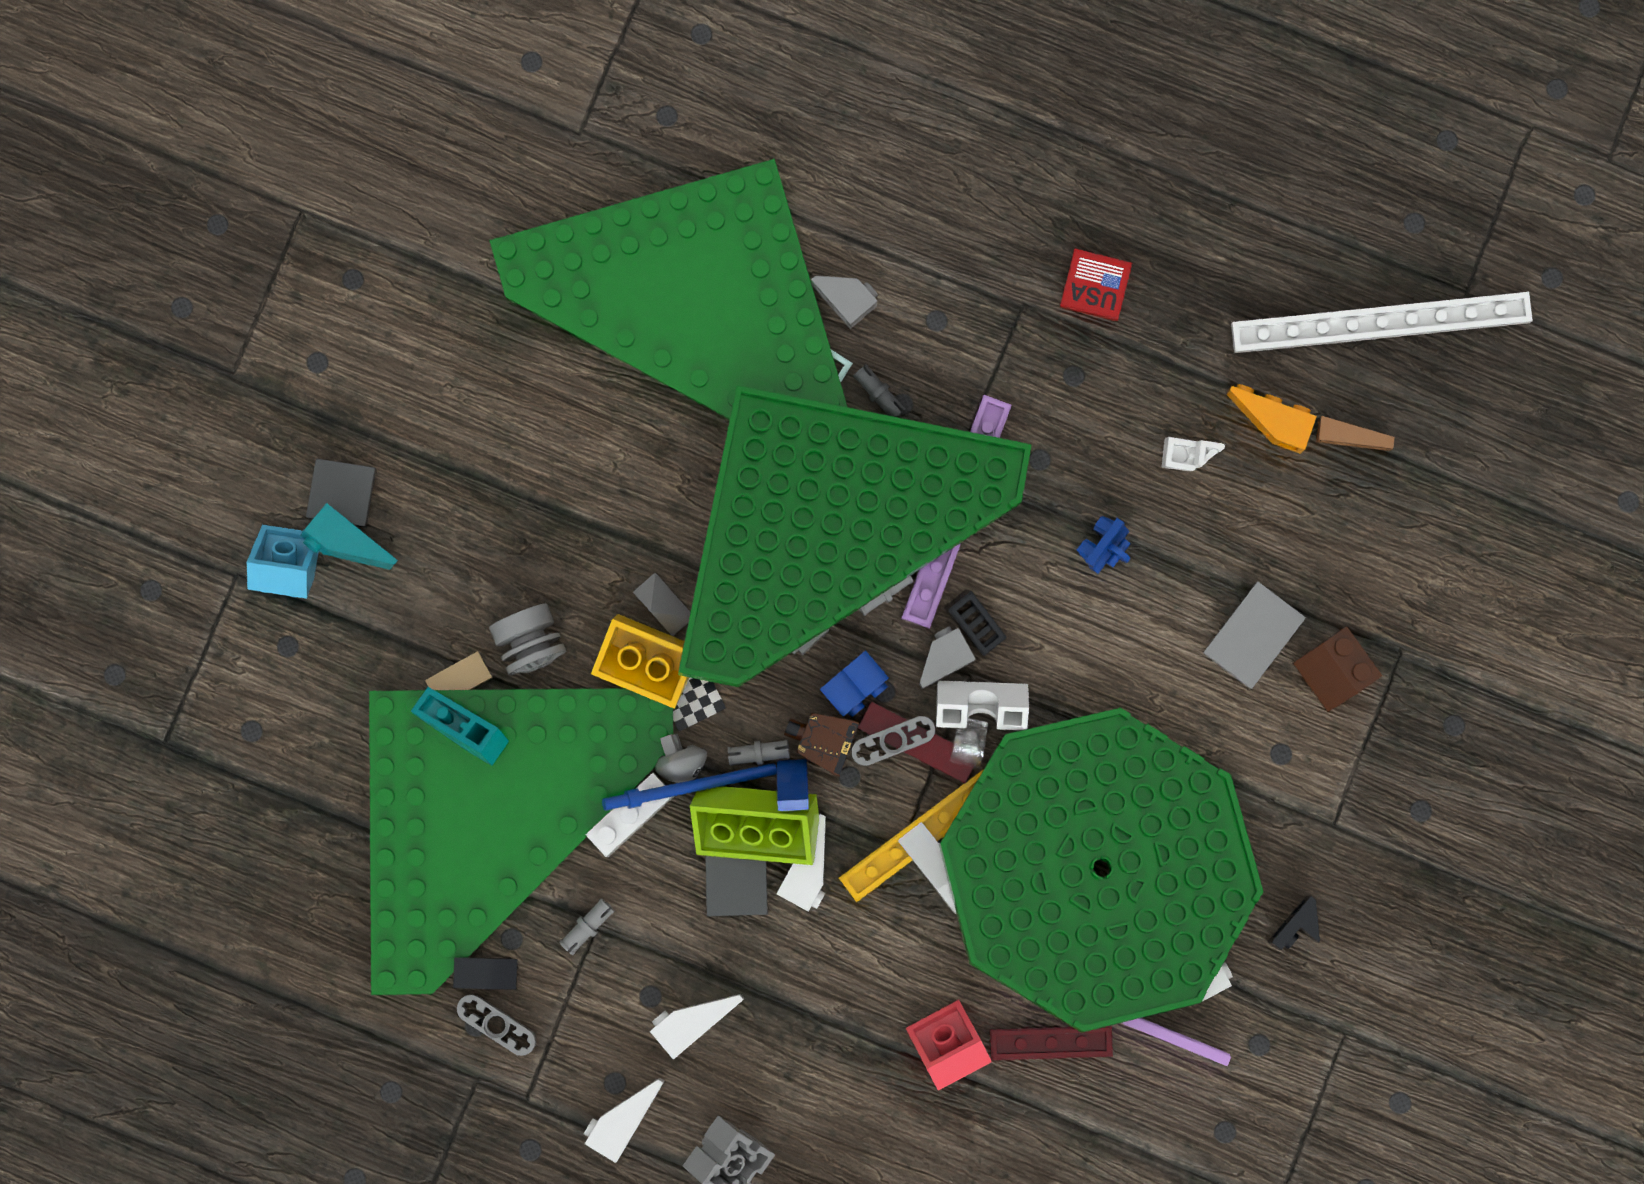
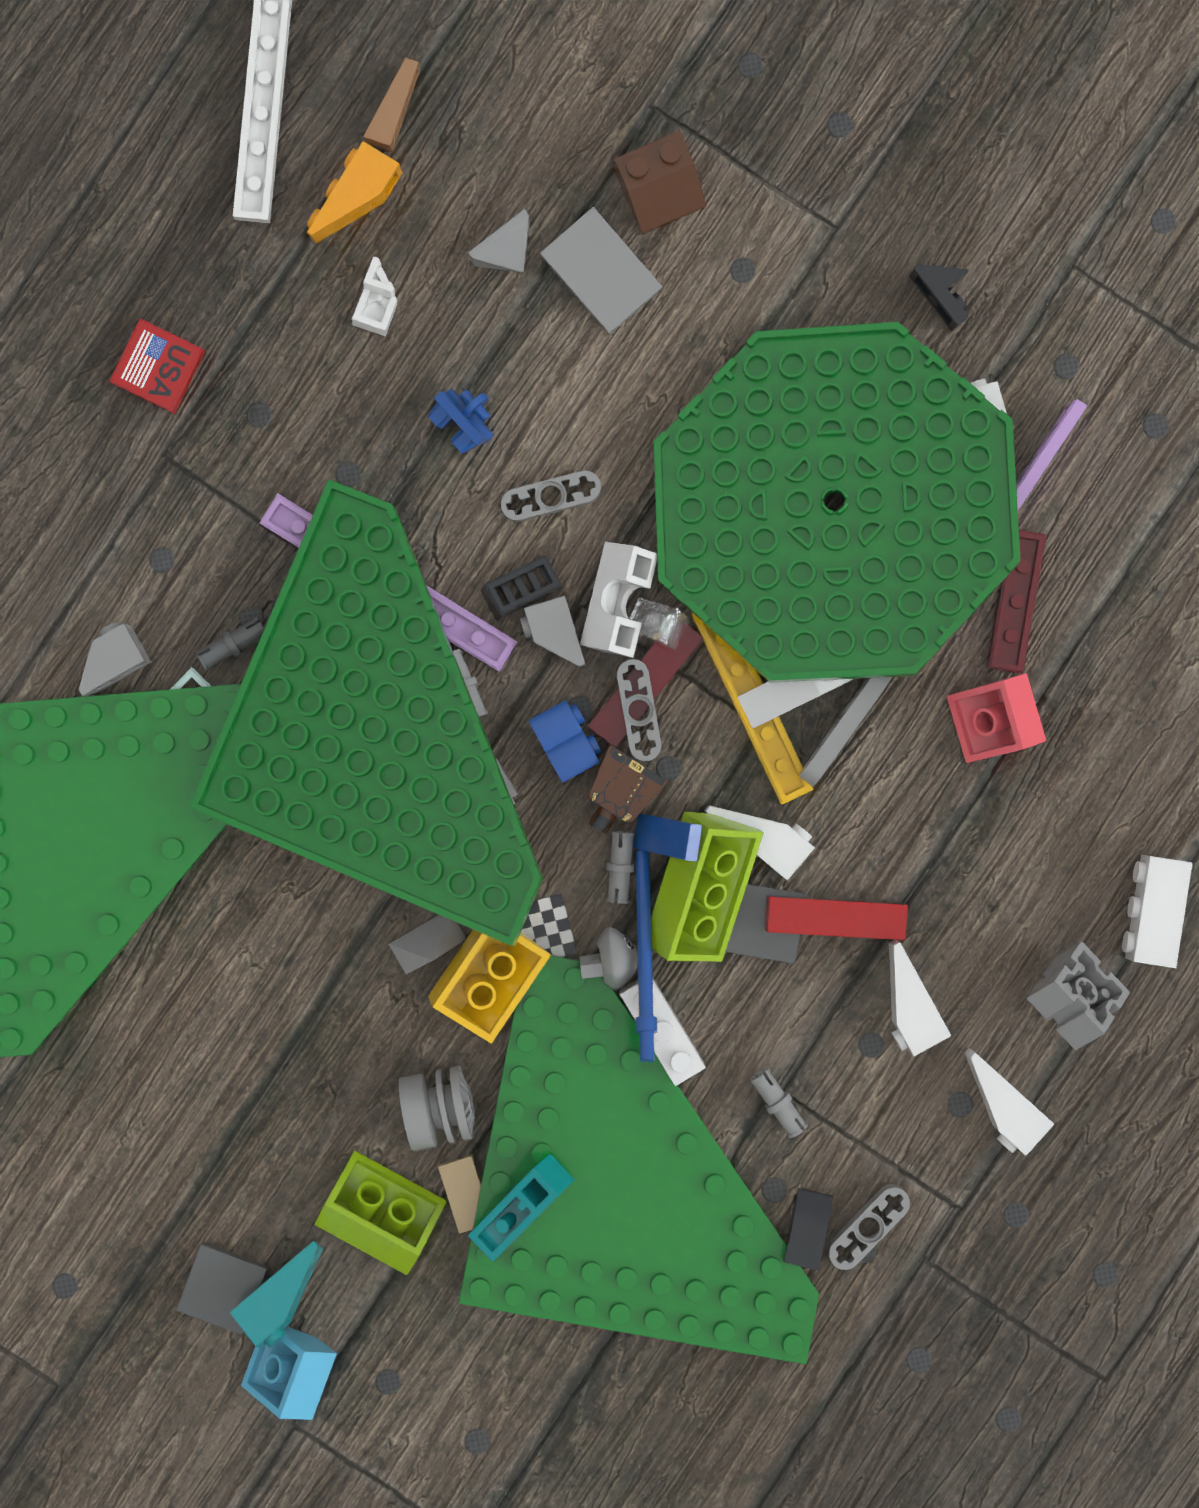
camera: 85 degrees left, 5 degrees up
none -> lime slope [314,1151,447,1275]
none -> light grey slope [468,209,530,273]
none -> light grey beam [501,470,601,522]
none -> red tile [765,896,908,940]
none -> light grey beam [798,677,892,787]

